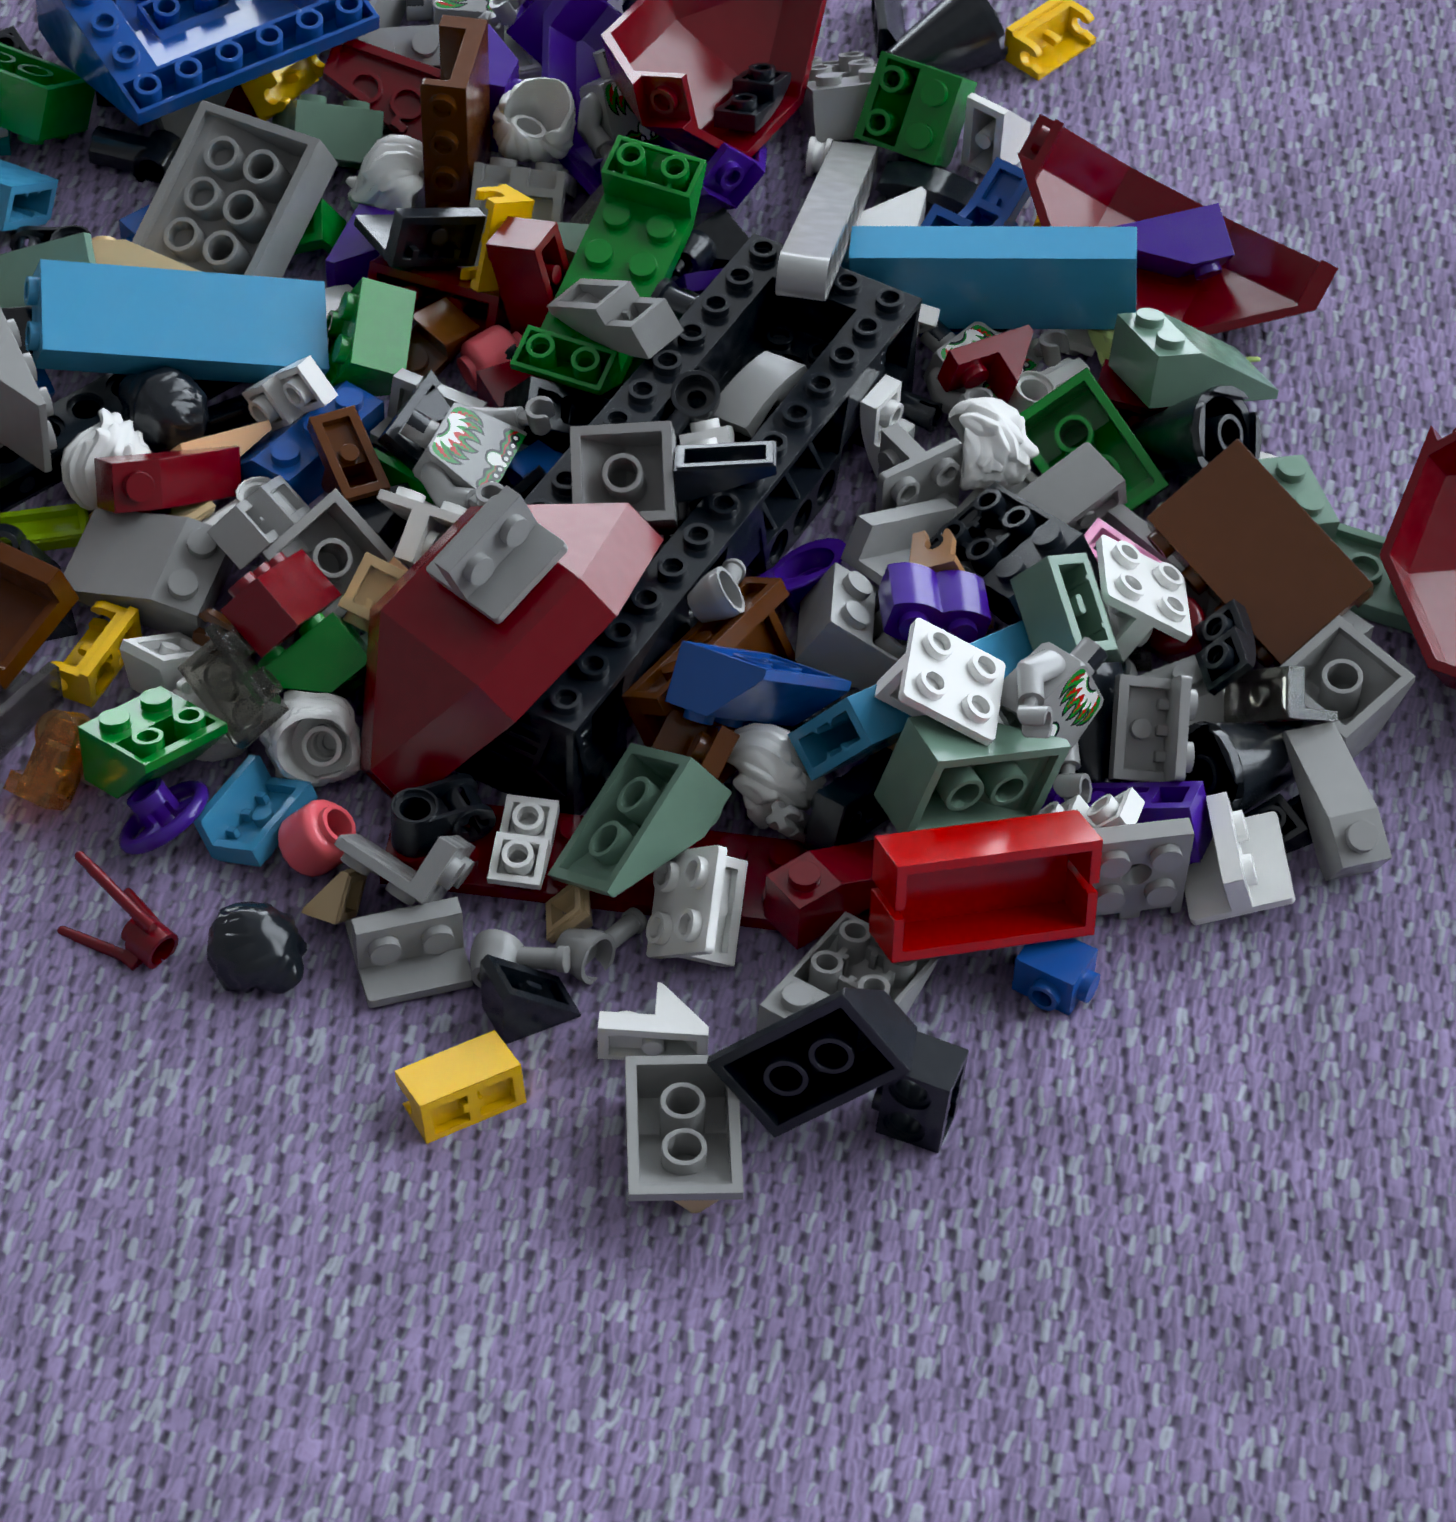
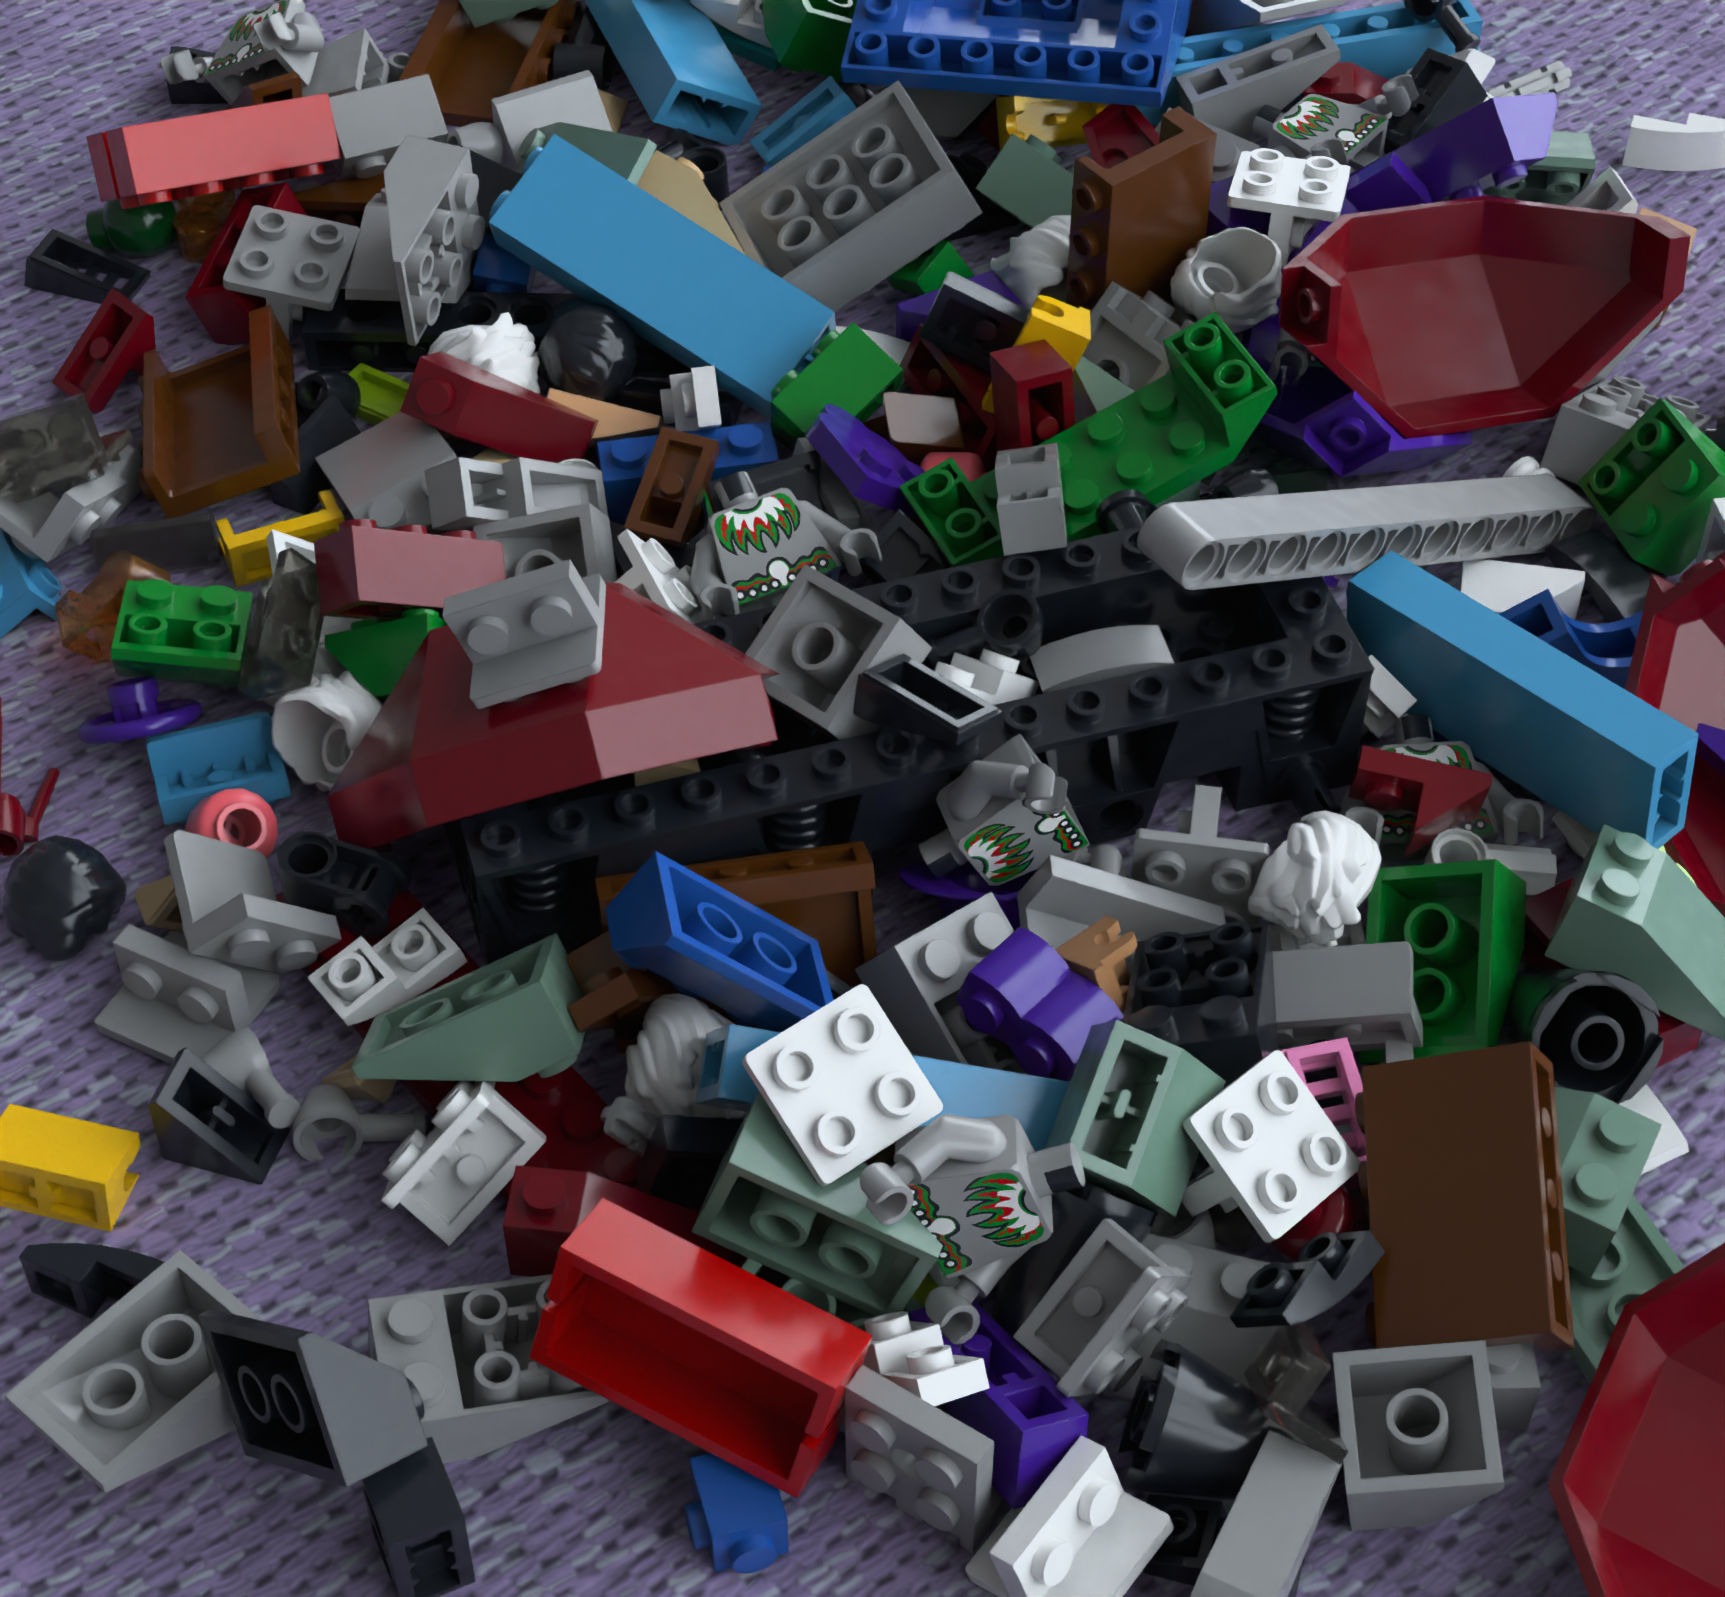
camera: 45 degrees right, 0 degrees up
white slope [598,982,709,1060] -> none
light grey bar [687,558,746,623] -> none
black slope [714,63,791,133] -> none
white slope [860,374,915,478] -> none
none -> black slope [19,1243,164,1319]
none -> dark azure bracket [749,76,857,167]
none -> dark purple plate [805,404,926,520]
none -> light grey torso [918,734,1127,886]
none -> white bracket [1227,148,1351,267]

